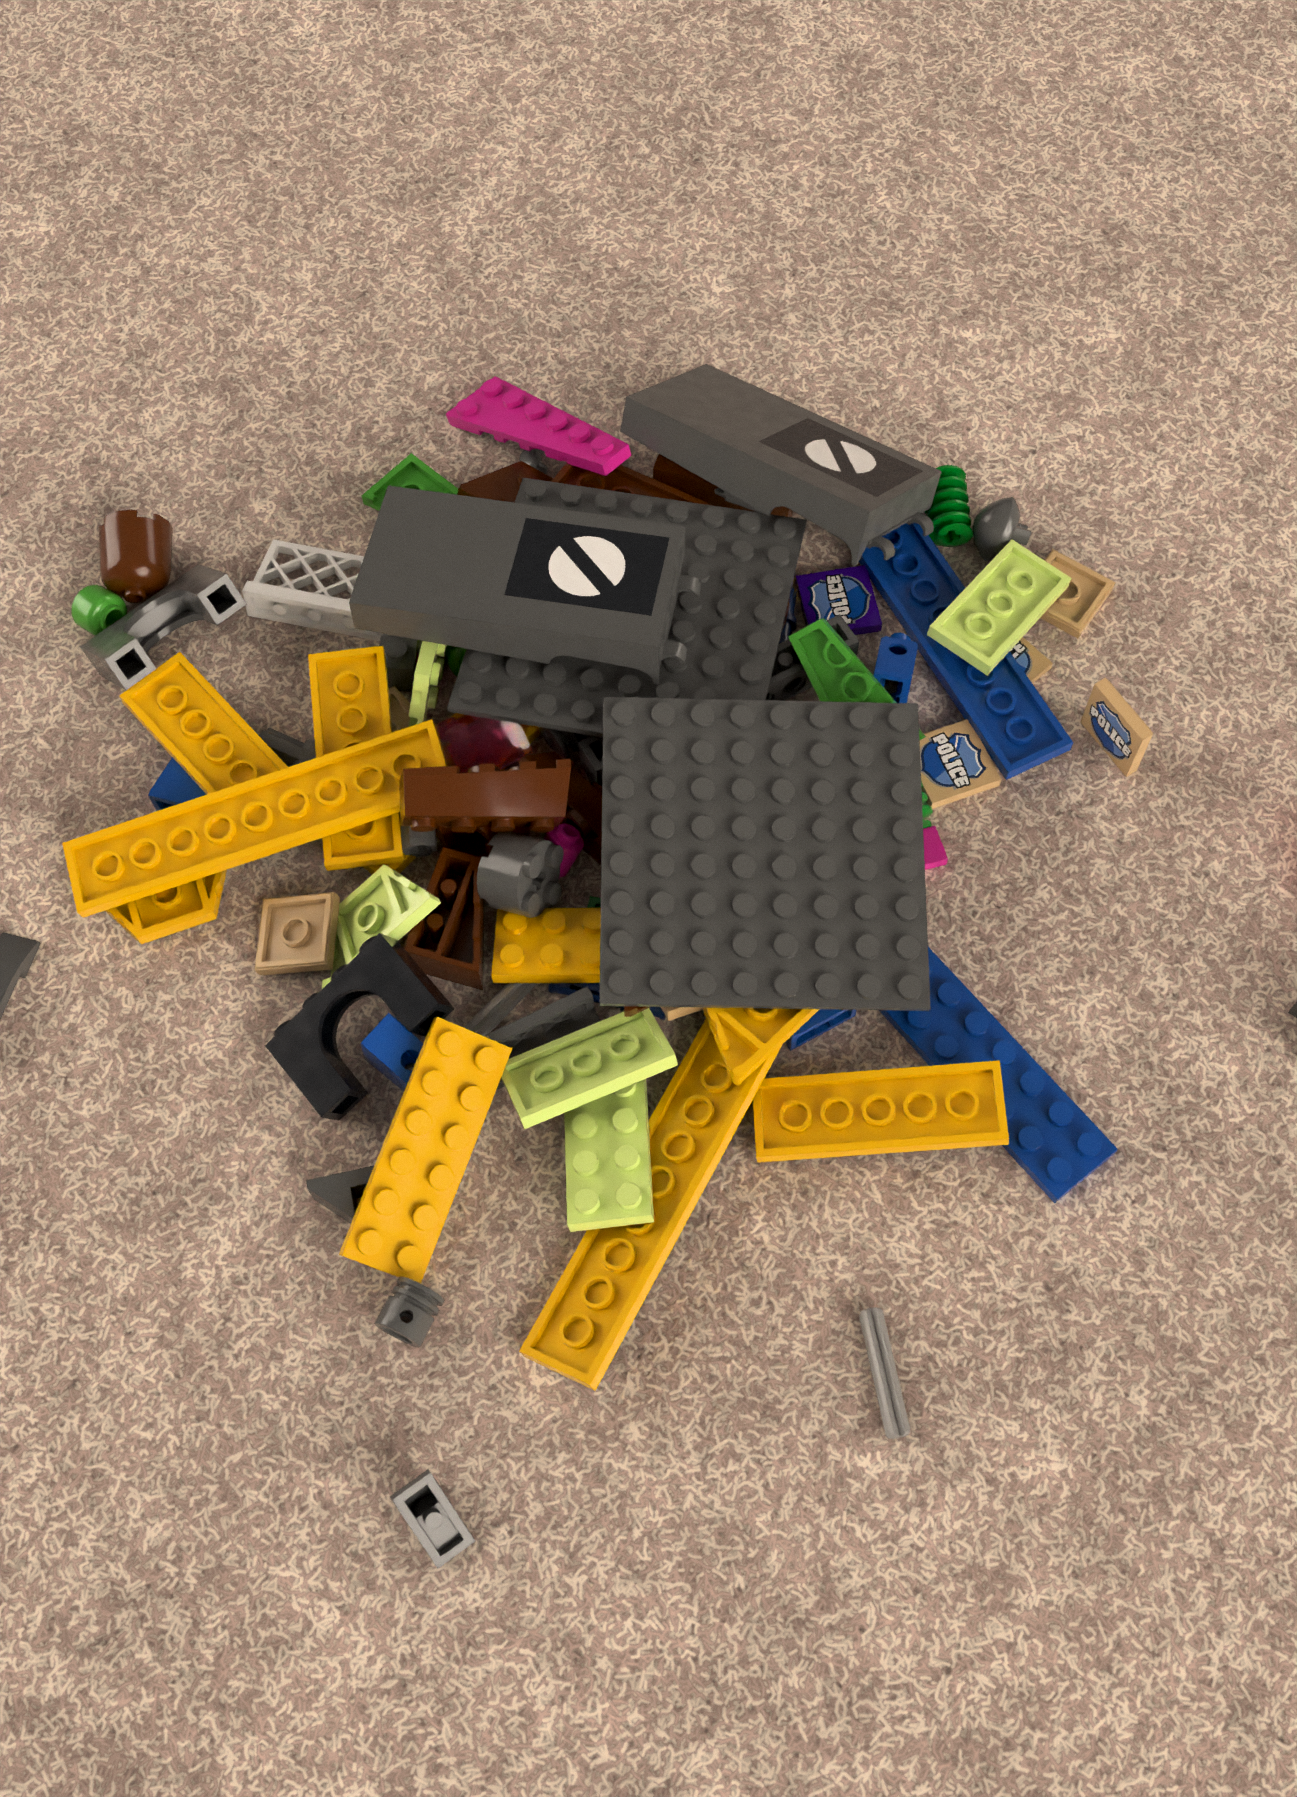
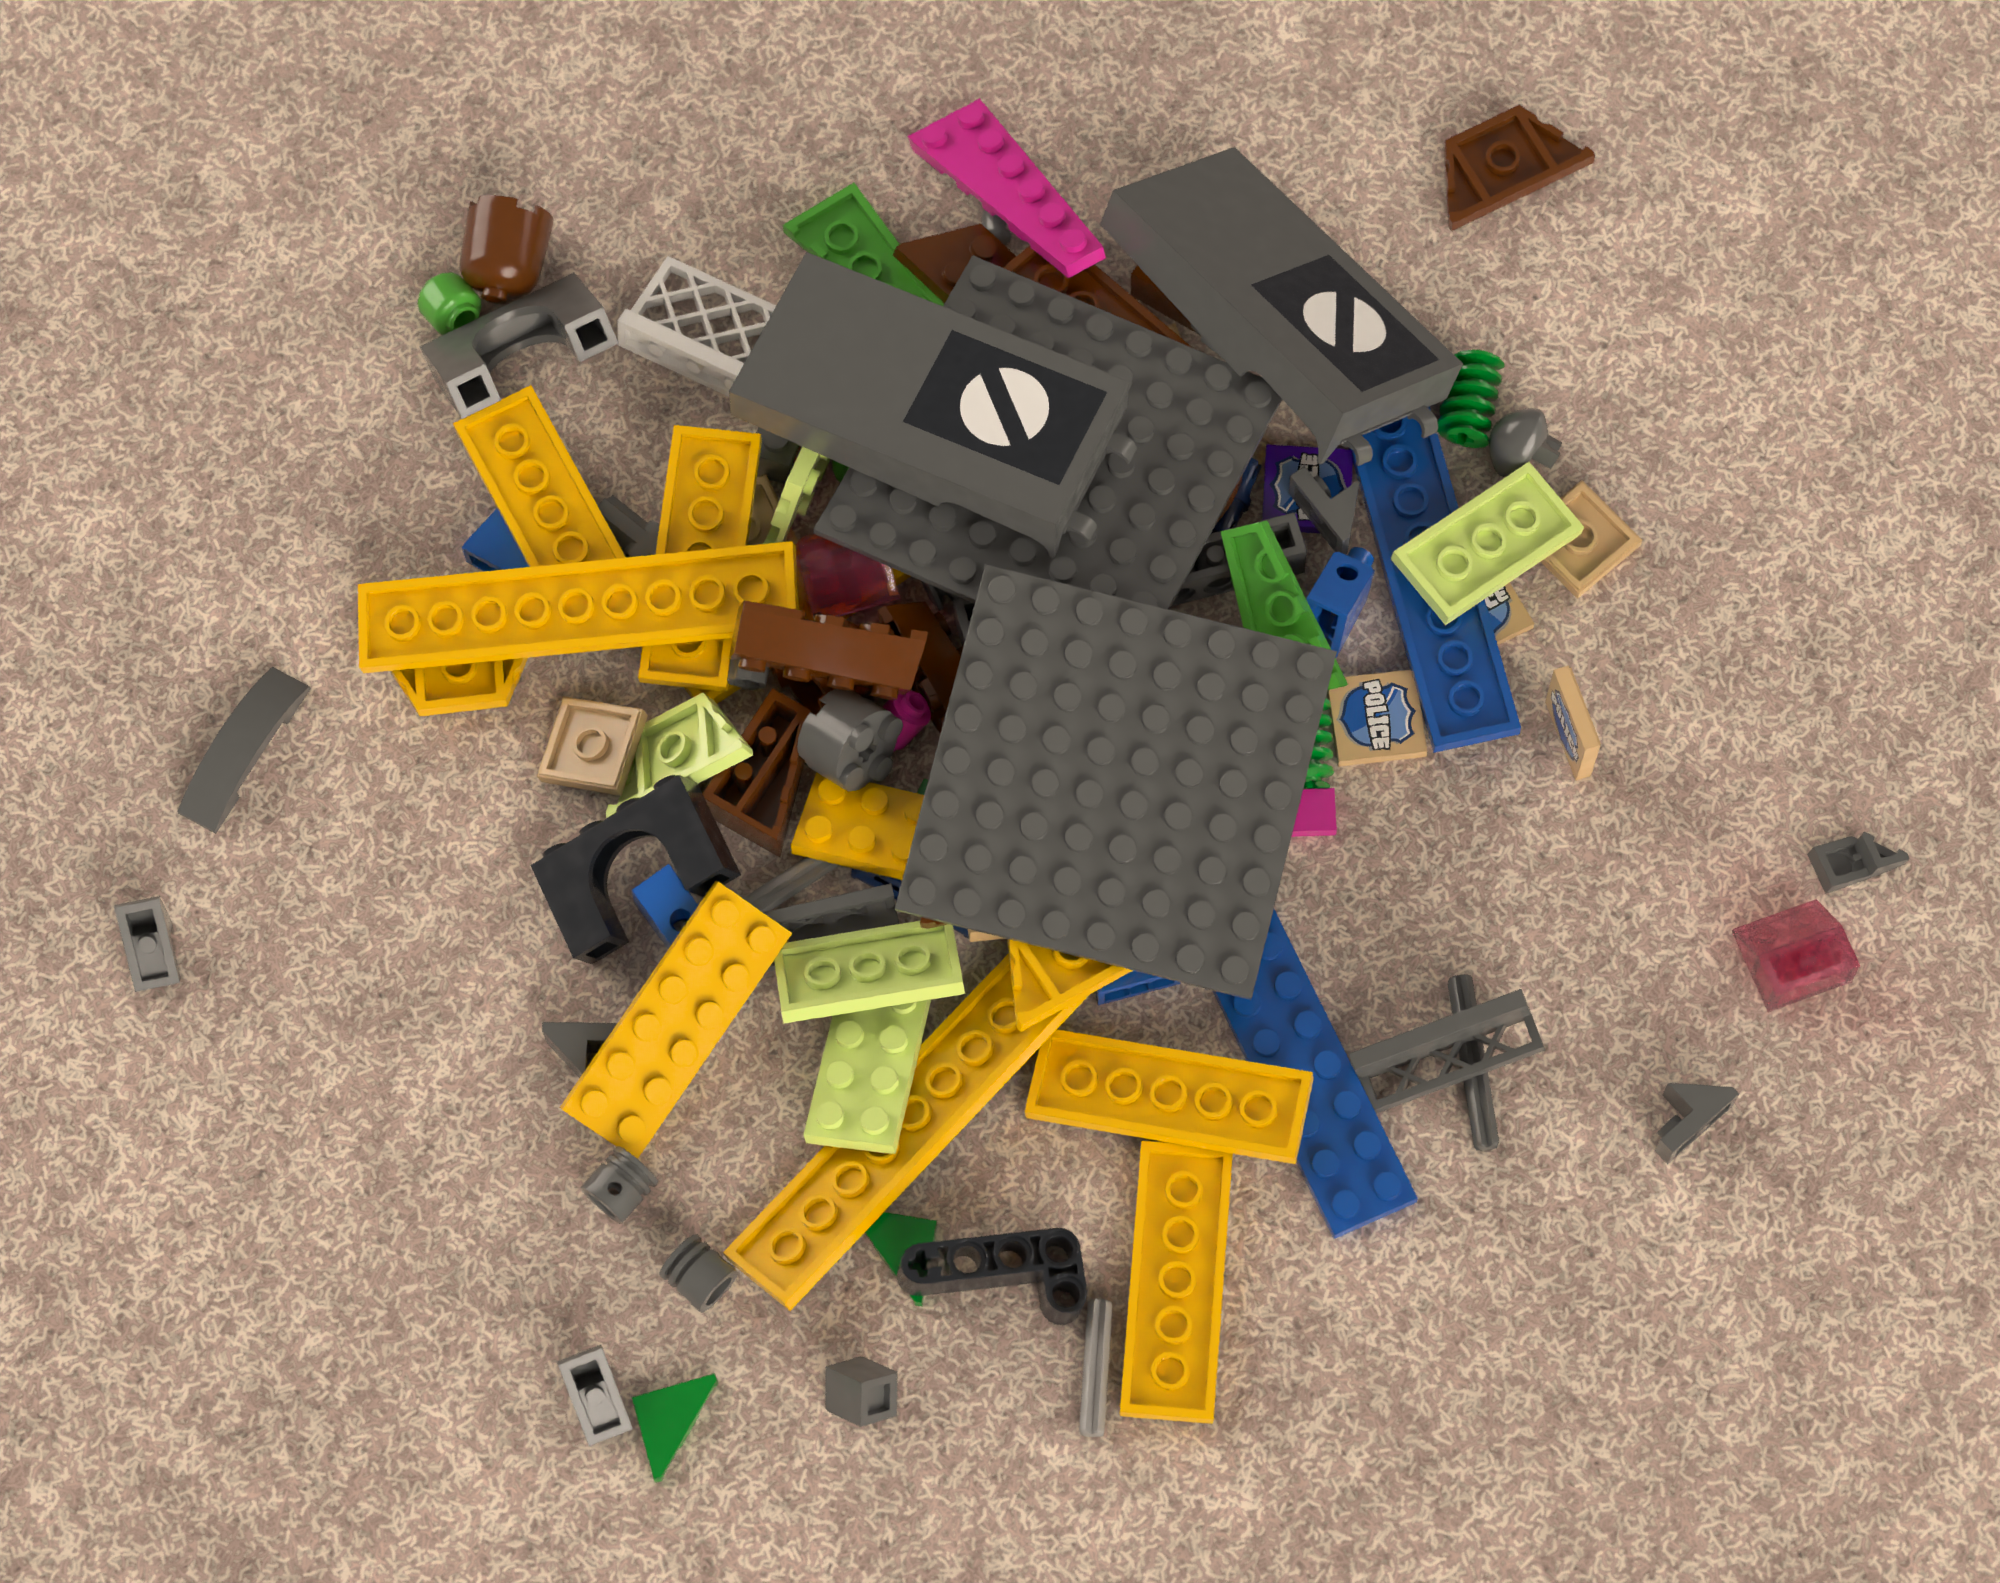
camera: 15 degrees right, 5 degrees up
none -> green tile [632,1373,718,1483]
none -> dark grey piece [659,1234,738,1313]
none -> dark grey panel [825,1357,898,1427]
none -> green tile [865,1212,937,1307]
none -> black beam [897,1228,1087,1325]
none -> yellow plate [1120,1141,1233,1424]
none -> dark grey slope [1288,466,1359,555]
none -> dark grey fence [1348,989,1545,1114]
none -> reddish brown wing [1444,105,1595,232]
none -> dark grey axle [1447,974,1499,1151]

